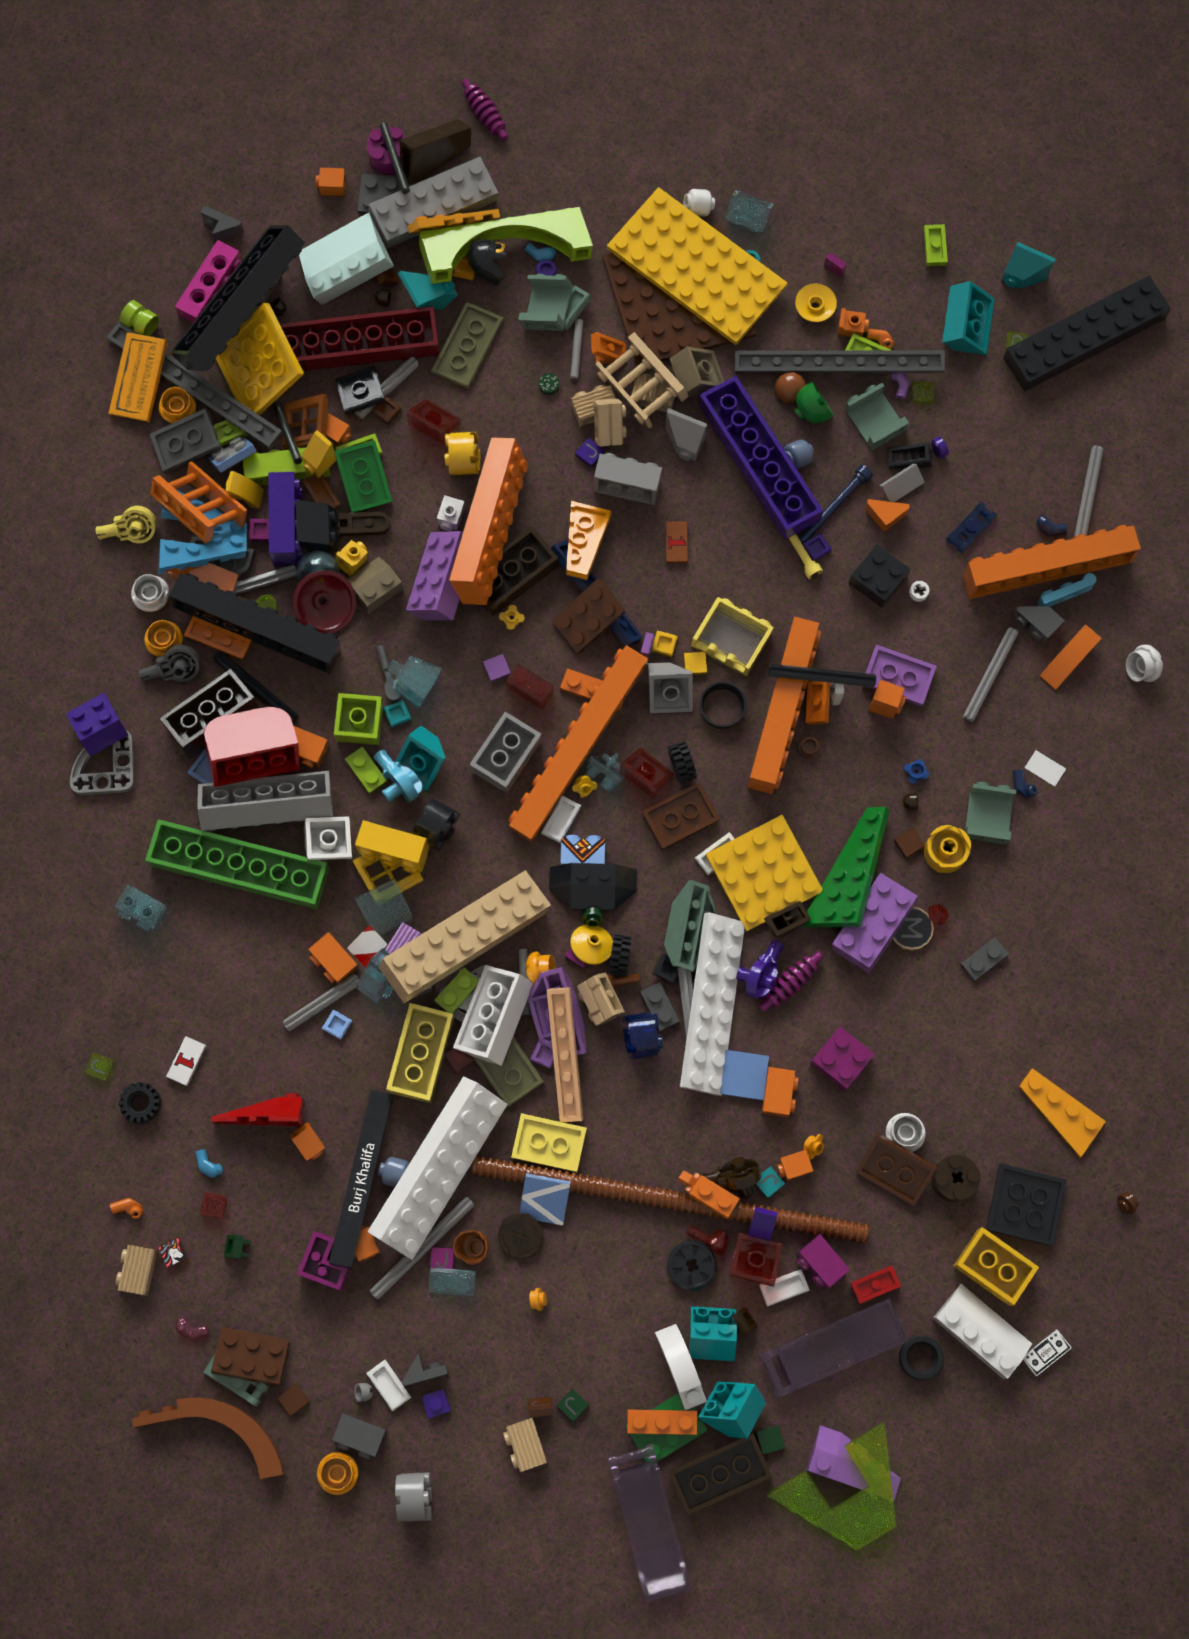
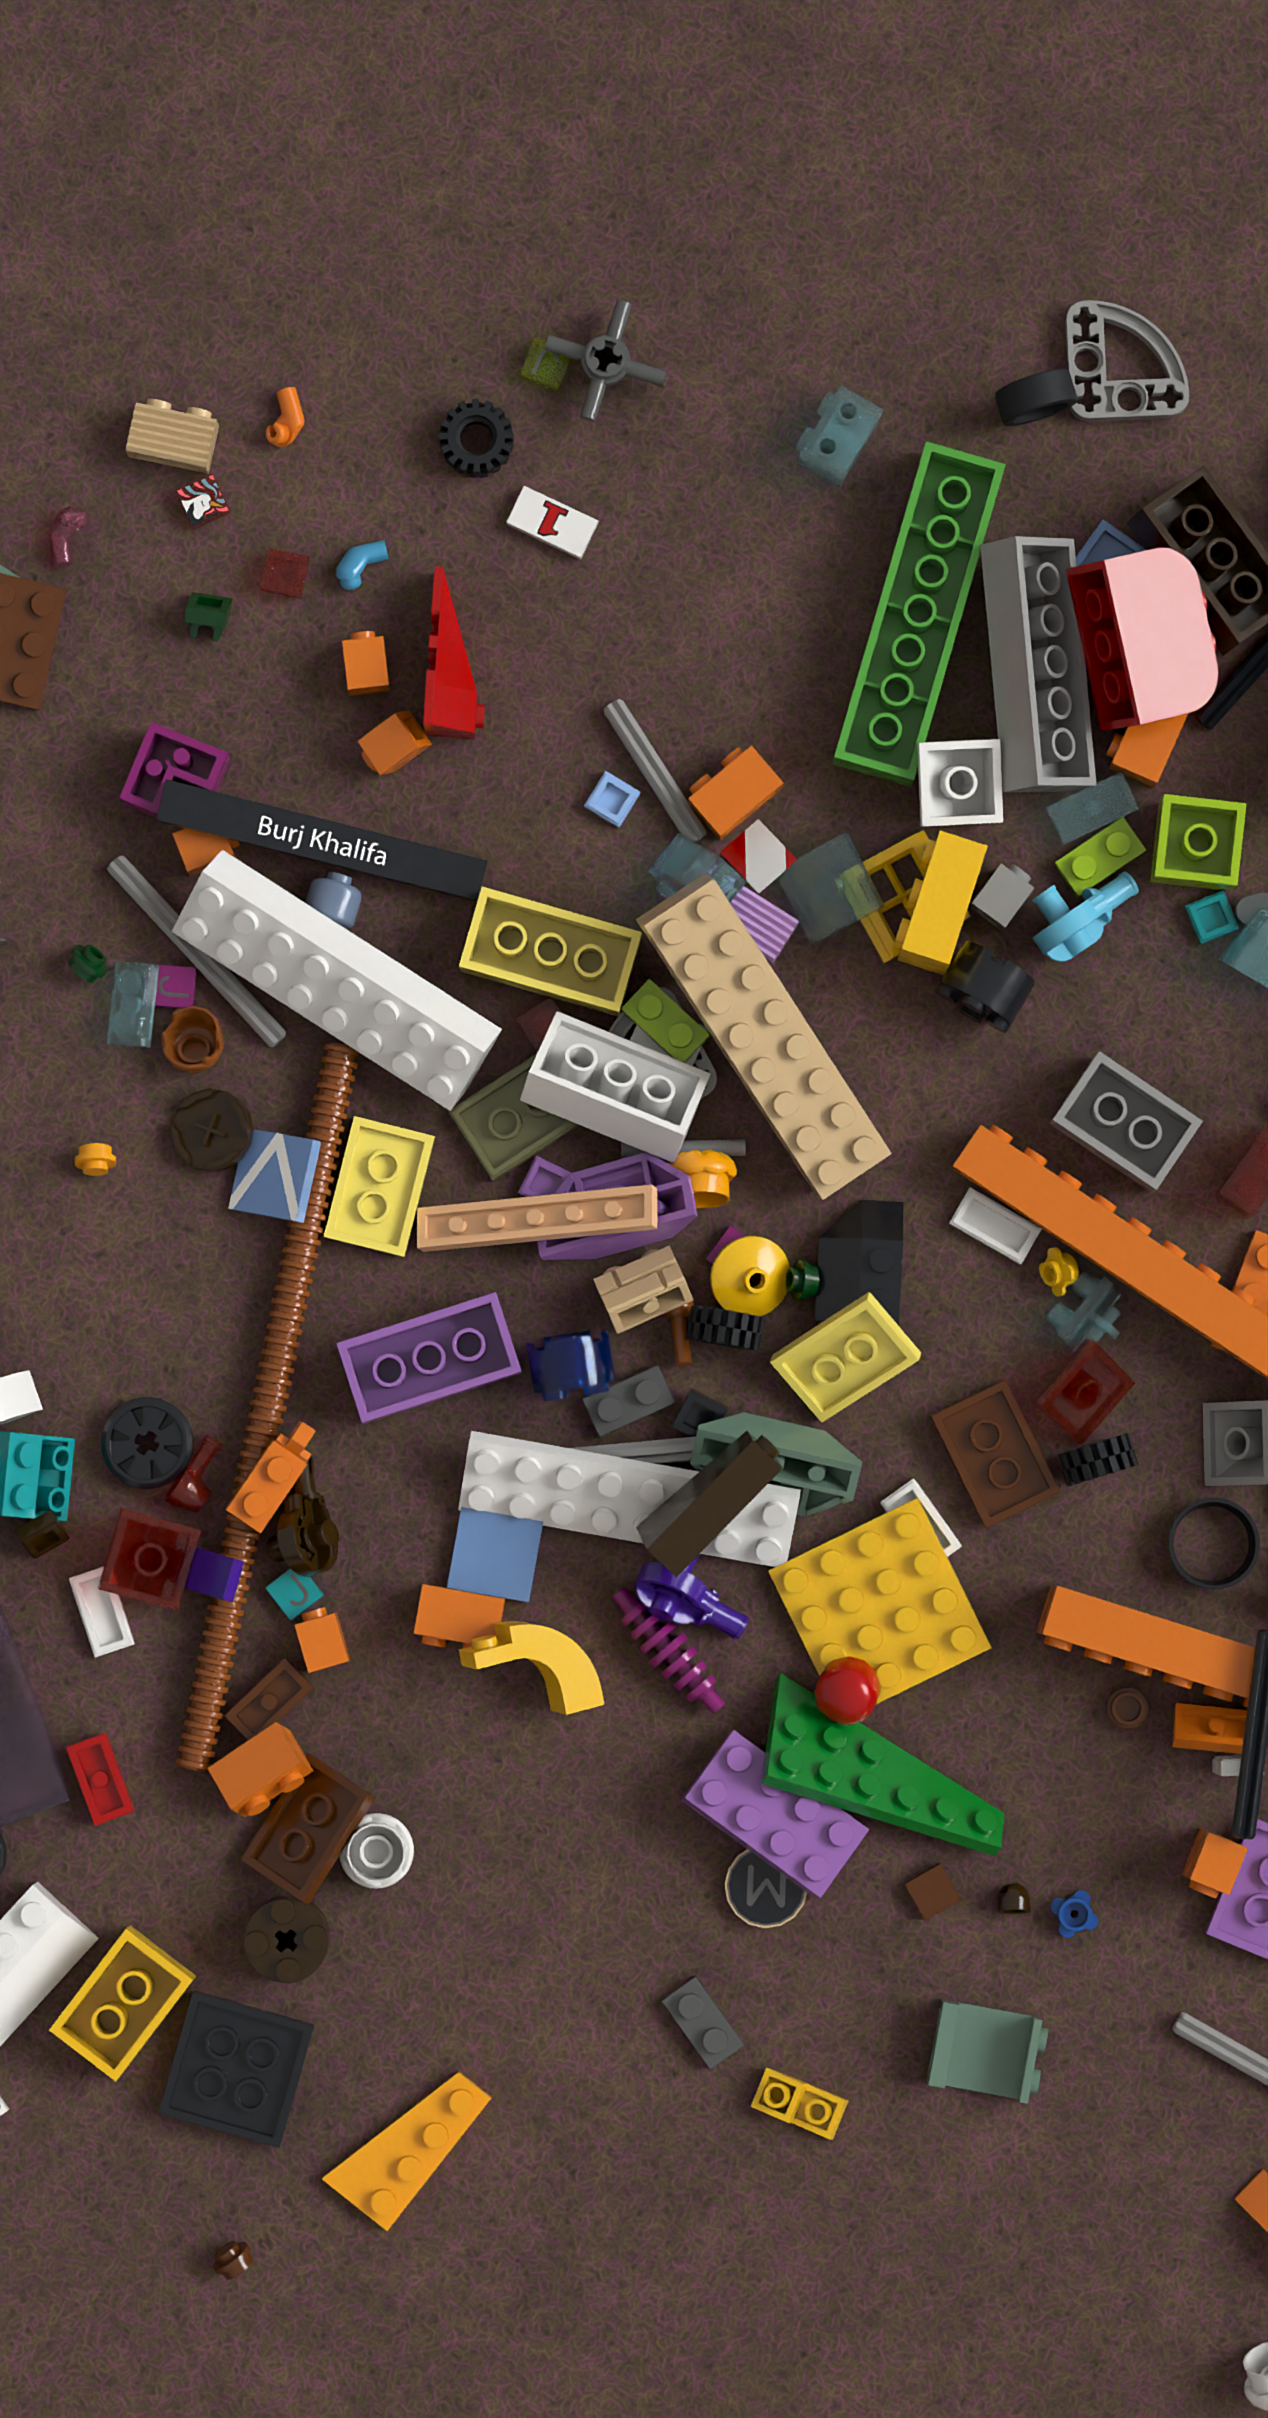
camera: 90 degrees right, 10 degrees up
dark purple brick [66,693,128,757] -> none
teal slope [395,726,446,791] -> none
brick [561,835,605,865] -> none
dark brown slope [764,901,811,938] -> none
magenta brick [796,1234,850,1290] -> none
light orange plate [804,1134,824,1160] -> none
magenta brick [810,1026,875,1092] -> none
yellow brick [924,825,971,873] -> none
clear red plate [928,904,949,925] -> none
dark blue arm [1013,770,1038,798] -> none
white sticker [1025,750,1066,786] -> none
none -> dark green plate [68,945,108,983]
none -> orange brick [207,1722,313,1817]
none -> reddish brown plate [224,1658,315,1740]
none -> medium lavender brick [336,1292,522,1424]
none -> orange brick [342,631,390,696]
none -> yellow arch [459,1621,604,1715]
none -> dark grey bar [545,300,667,422]
none -> dark brown slope [636,1431,783,1577]
none -> yellow slope [751,2068,849,2140]
none -> light yellow plate [770,1292,921,1423]
none -> red hair [814,1656,881,1726]
none -> light grey brick [969,863,1034,932]
none -> black tyre [995,368,1078,426]
none -> clear light blue plate [1045,772,1139,844]

